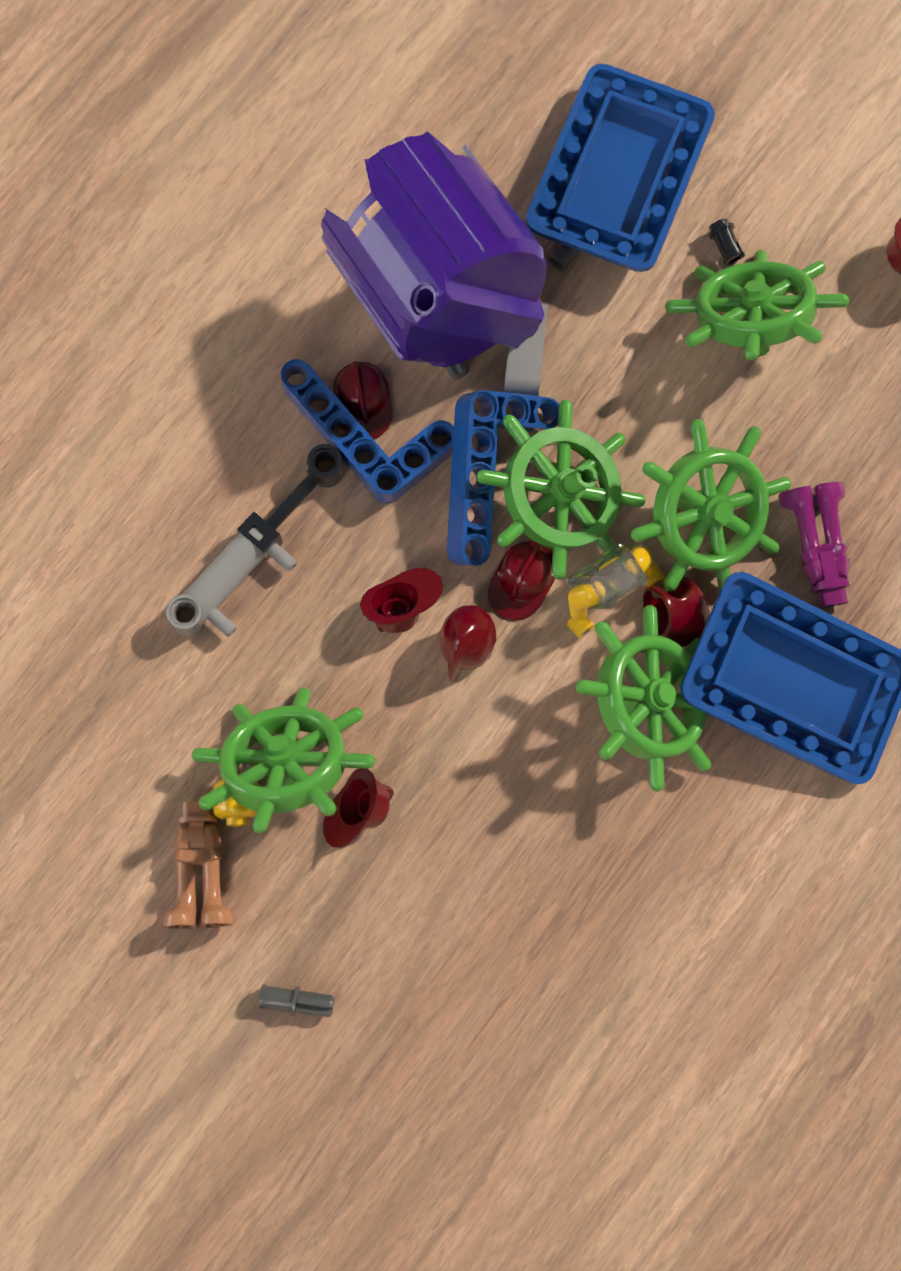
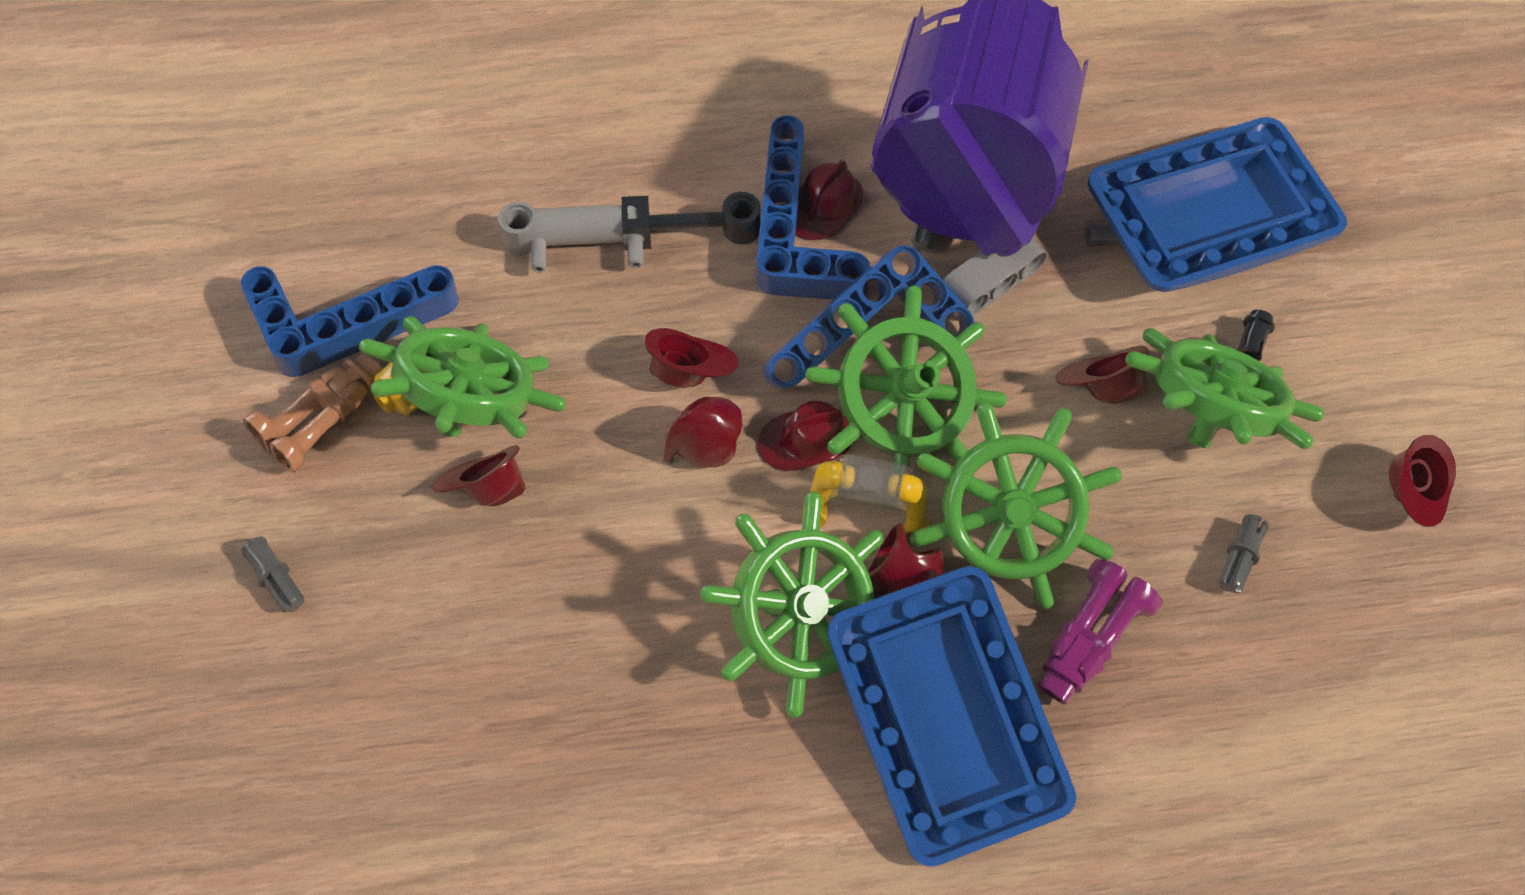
camera: 45 degrees right, 15 degrees down
none -> blue beam [241,265,459,377]
none -> dark red piece [1055,345,1149,404]
none -> dark grey axle [1219,514,1269,594]

